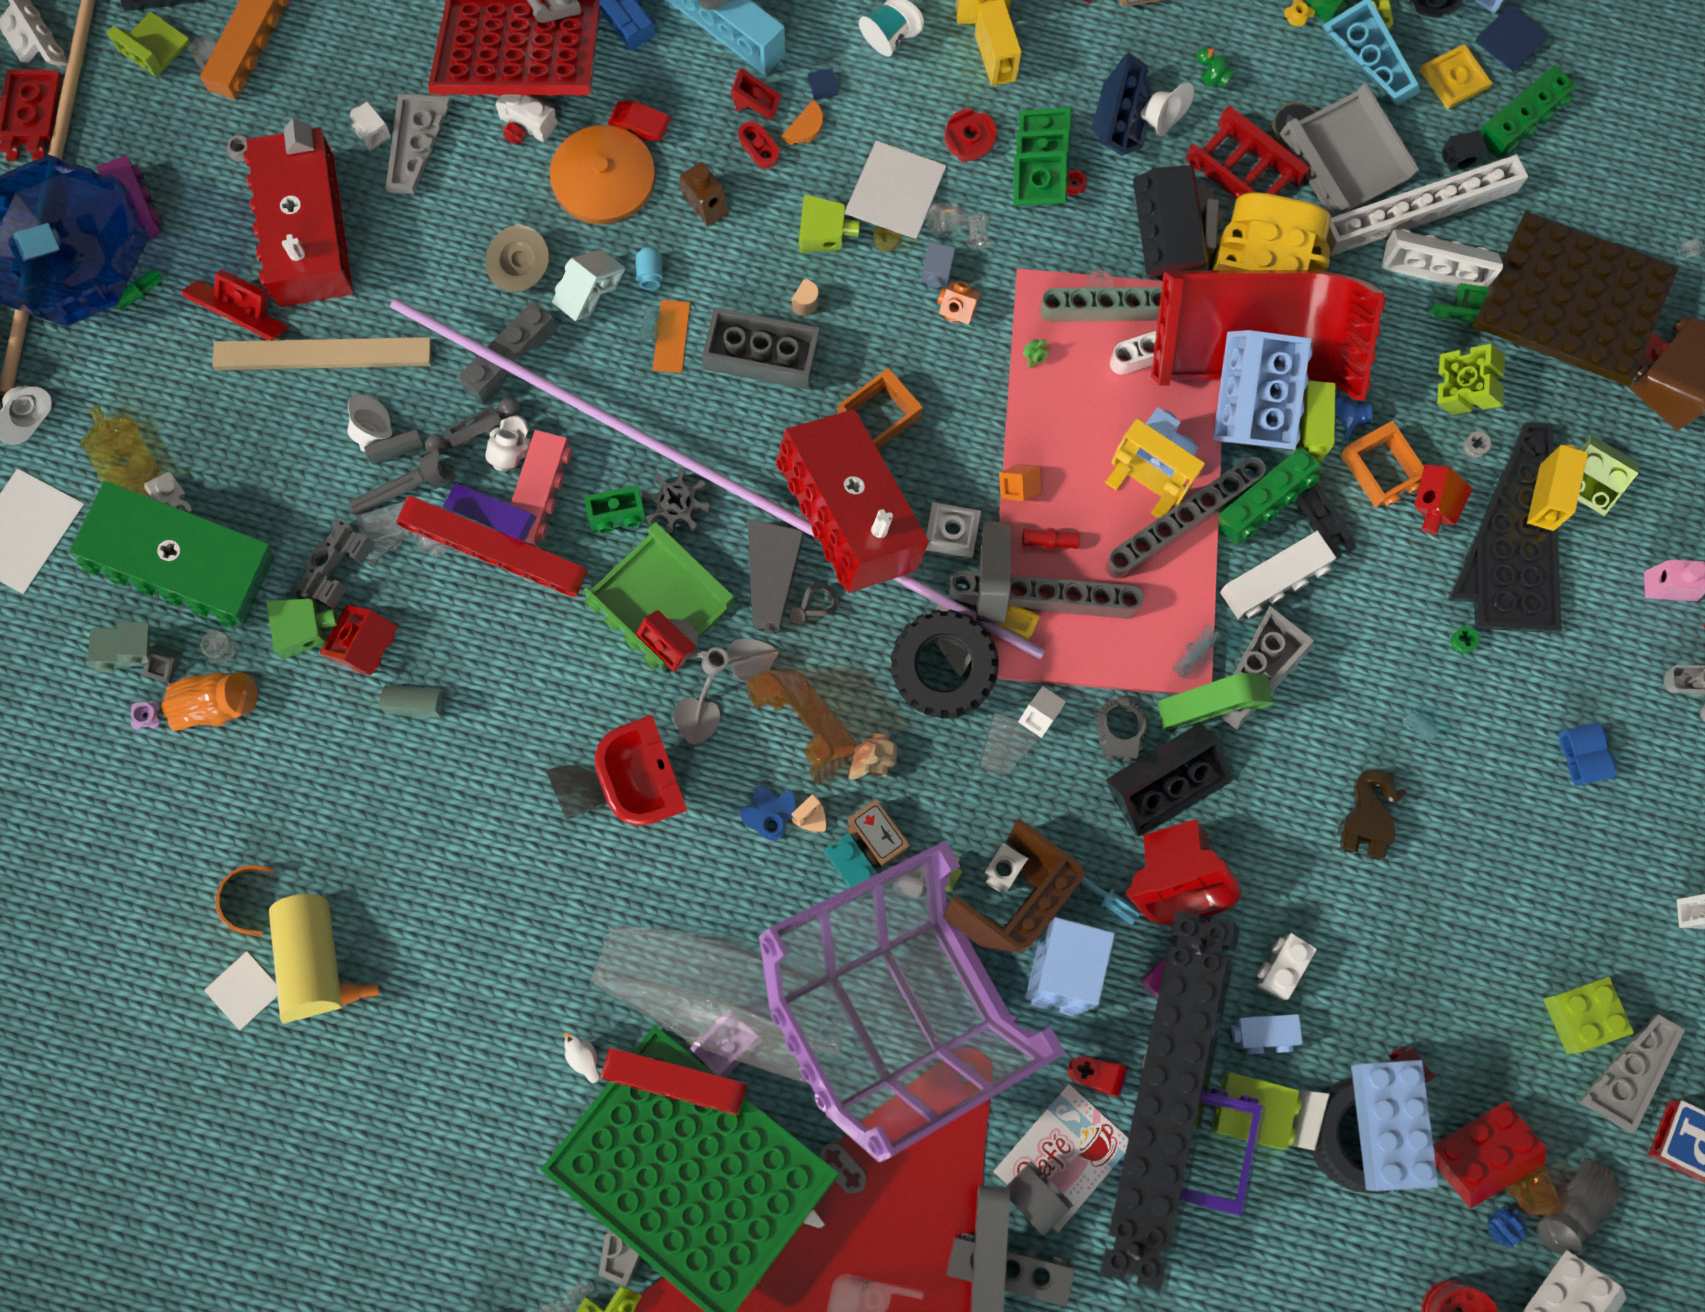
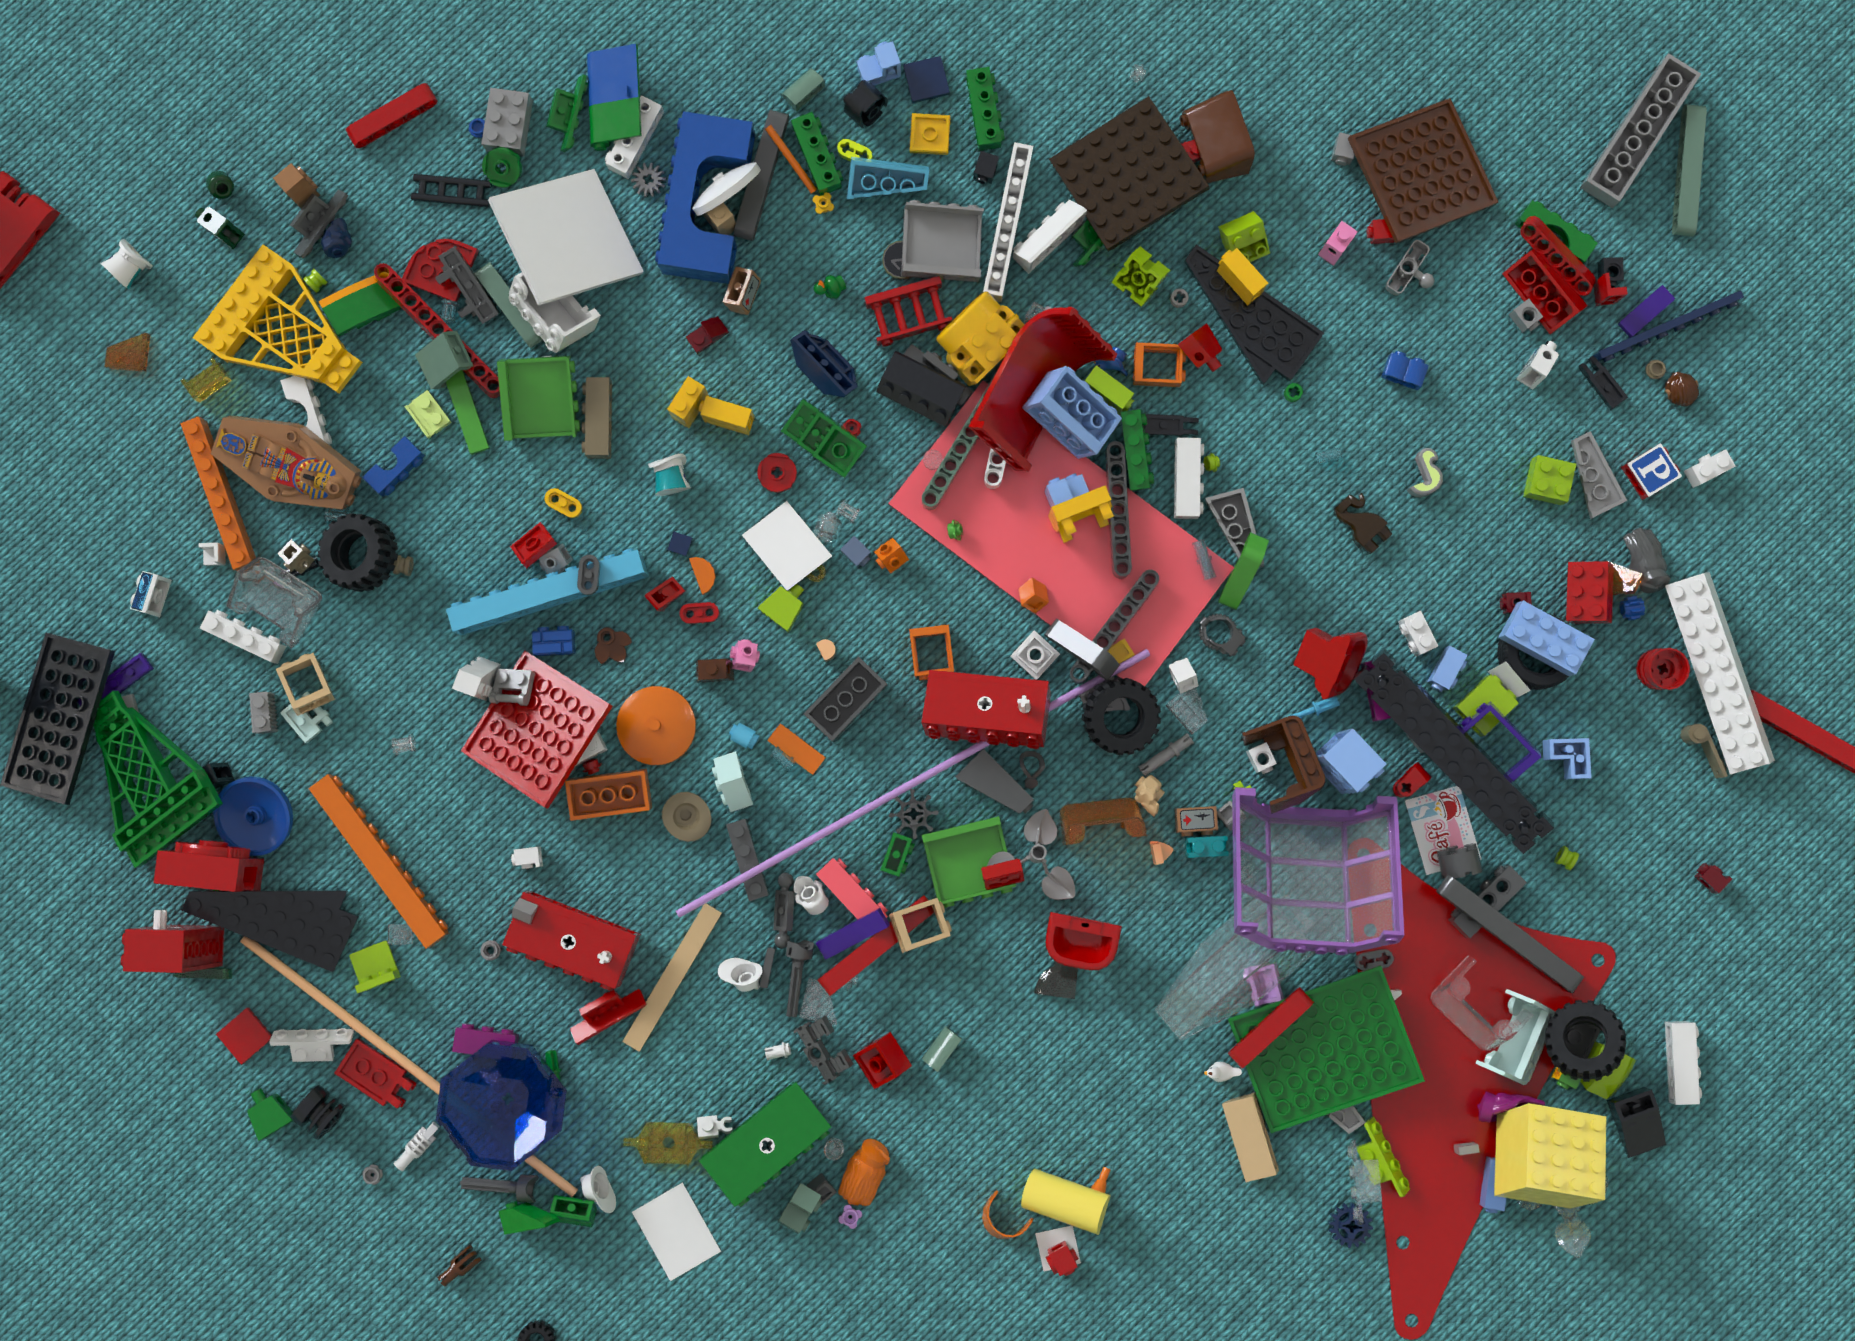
camera: 55 degrees left, 10 degrees up
medium azure brick [13,223,61,262] -> none
bright green torso [266,599,338,659] -> none
light grey wing [386,94,452,194] -> none
red slope [607,100,671,141] -> none
blue plate [739,785,796,841] -> none
red pin [1022,528,1080,550] -> none
black slope [1106,723,1232,837] -> none
white piece [1141,82,1194,137] -> none
none -> orange brick [565,769,652,821]
none -> reddish brown plate [595,627,632,664]
none -> bright pink brick [730,639,760,672]
none -> white pin [765,1042,791,1061]
none -> tan window [889,898,952,953]
none -> red brick [1046,1241,1079,1276]
none -> light grey pin [1138,733,1194,777]
none -> lime plate [1203,453,1220,472]
none -> tan brick [1222,1093,1279,1182]
none -> light grey animal [1407,448,1443,497]
none -> light blue brick [1543,738,1591,780]

